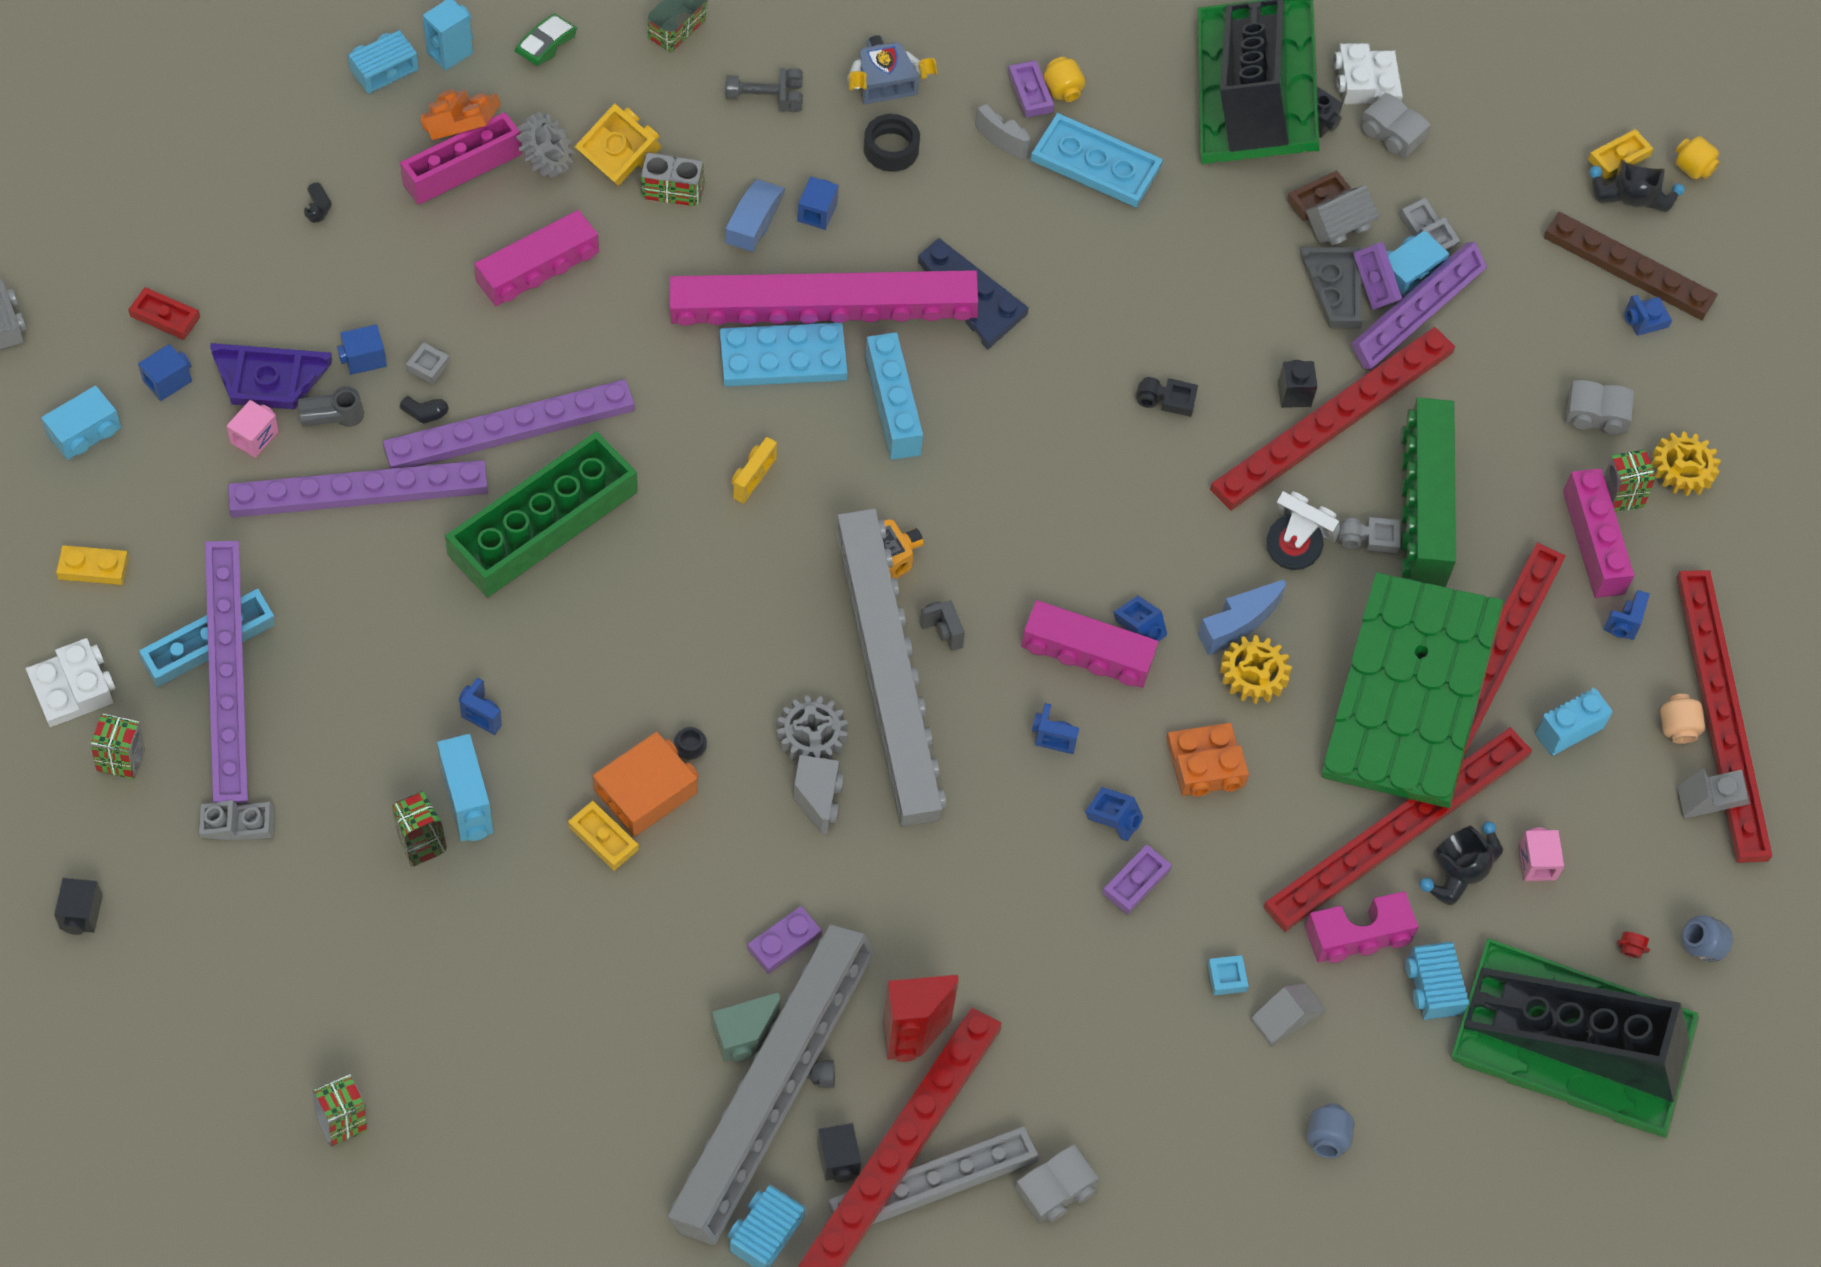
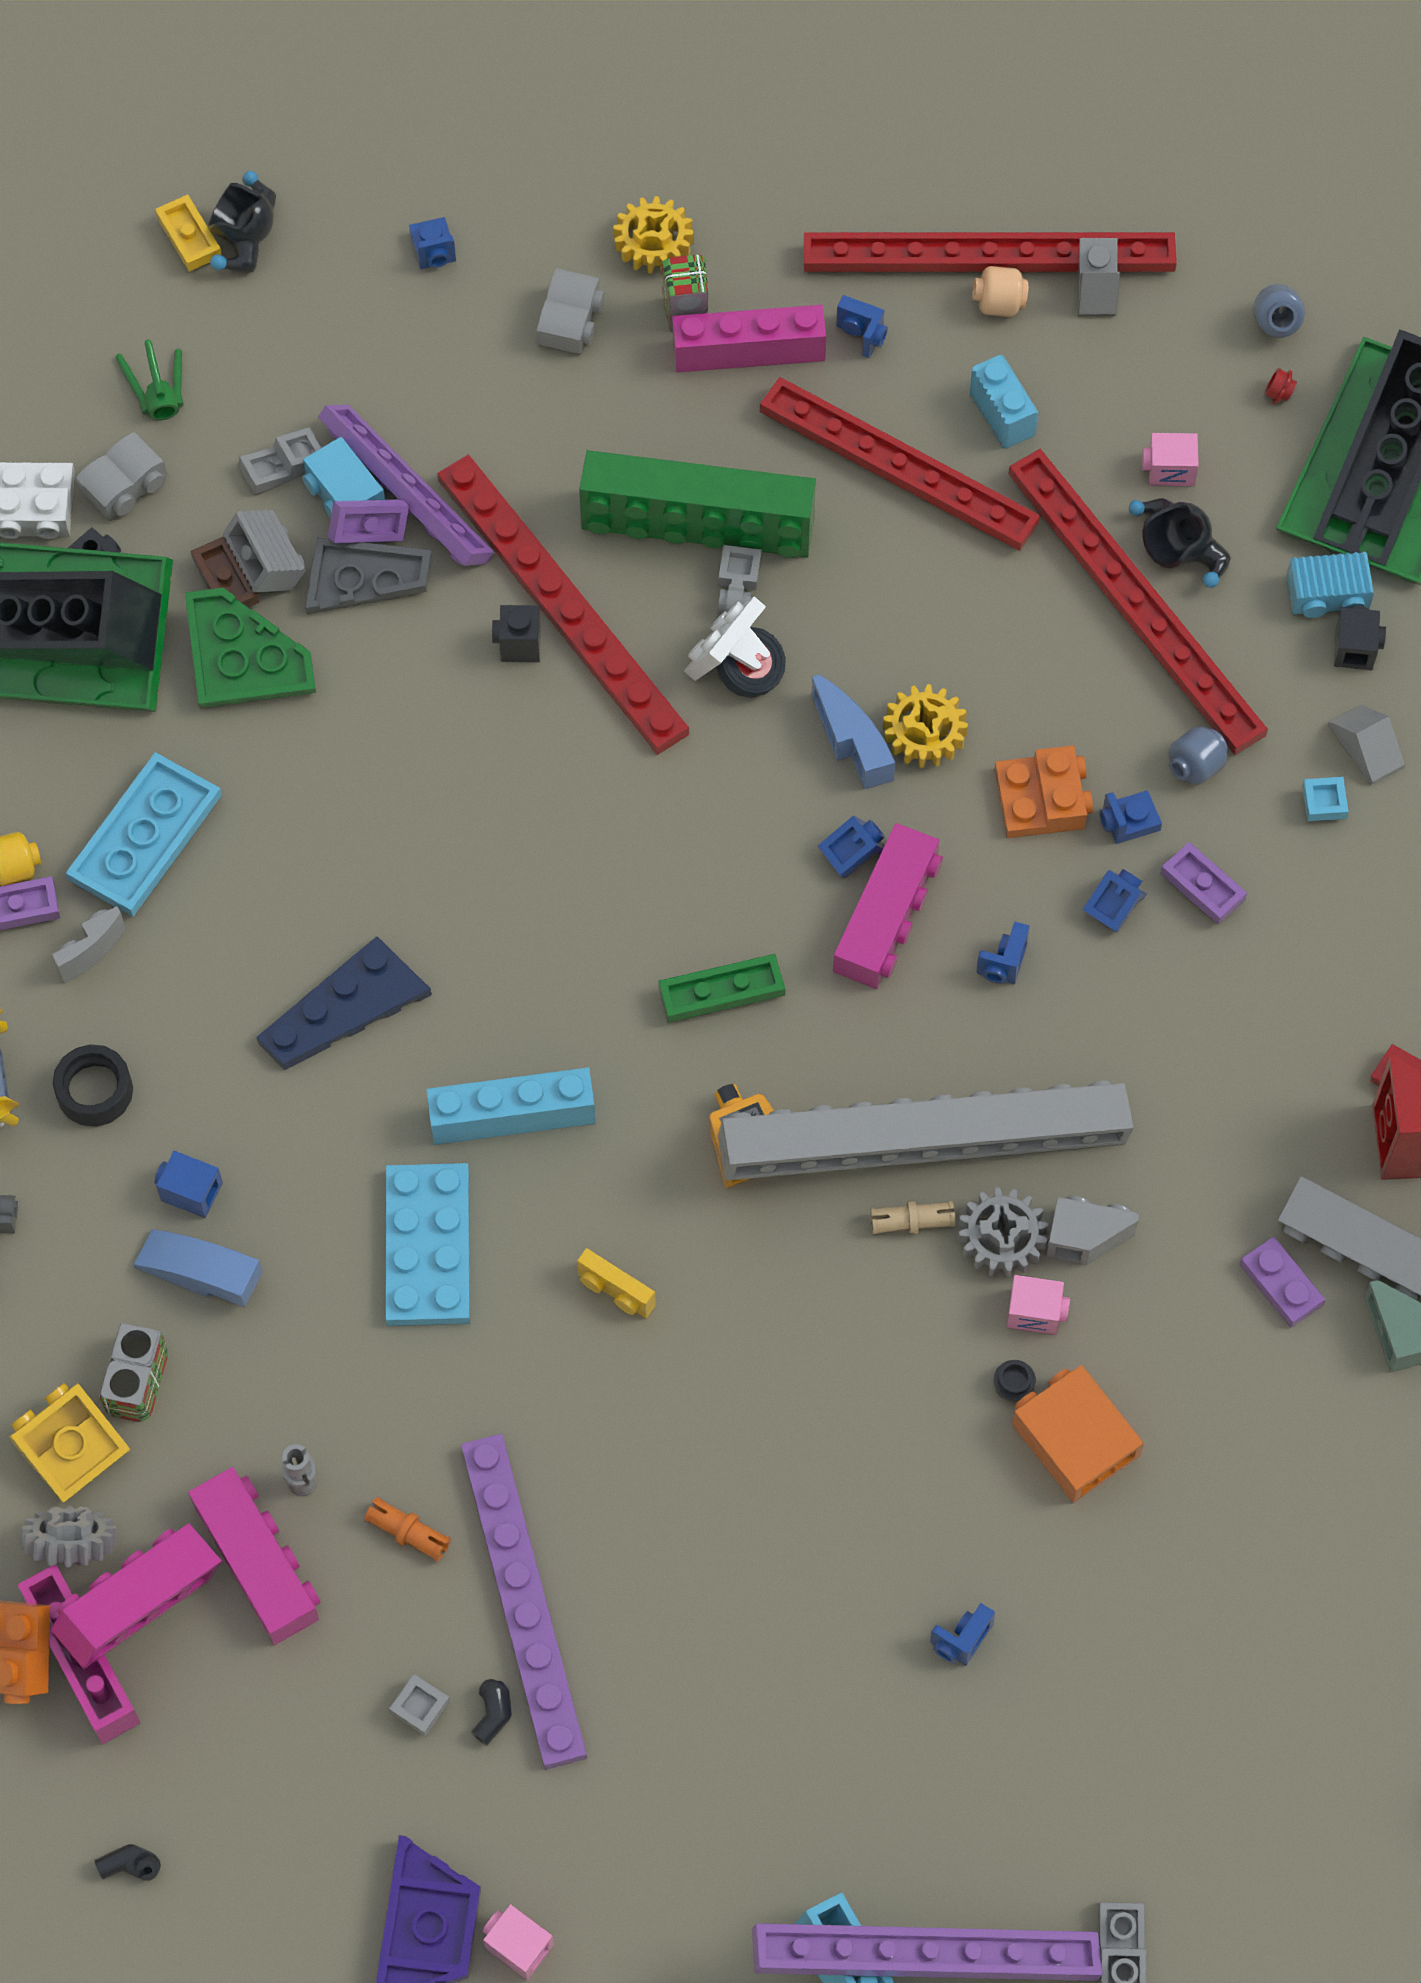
camera: 80 degrees left, 5 degrees up
medium lavender plate [228,460,488,518] -> none
dark grey piece [298,386,364,427] -> none
blue brick [337,324,387,375] -> none
piece [391,791,447,867] -> none
medium azure brick [437,734,493,841] -> none
green brick [445,431,638,598] -> none
yellow plate [568,801,639,871] -> none
dark pink brick [670,271,978,326] -> none
dark grey bracket [920,600,965,651] -> none
black plate [1136,377,1198,417] -> none
dark pink arch [1305,891,1419,963] -> none
green piece [1322,572,1503,808] -> none
reddish brown plate [1543,211,1718,321] -> none
yellow head [1675,136,1720,180] -> none
none -> dark pink brick [51,1523,222,1669]
none -> green plant [116,339,184,420]
none -> green plate [185,588,316,708]
none -> light grey pin [282,1444,317,1496]
none -> orange pin [364,1497,451,1562]
none -> green plate [658,954,786,1023]
none -> tan pin [870,1201,955,1235]
none -> bright pink brick [1007,1275,1070,1335]
none -> blue bracket [1099,790,1162,844]
none -> sand blue head [1169,726,1228,785]
none -> black brick [1334,606,1386,670]

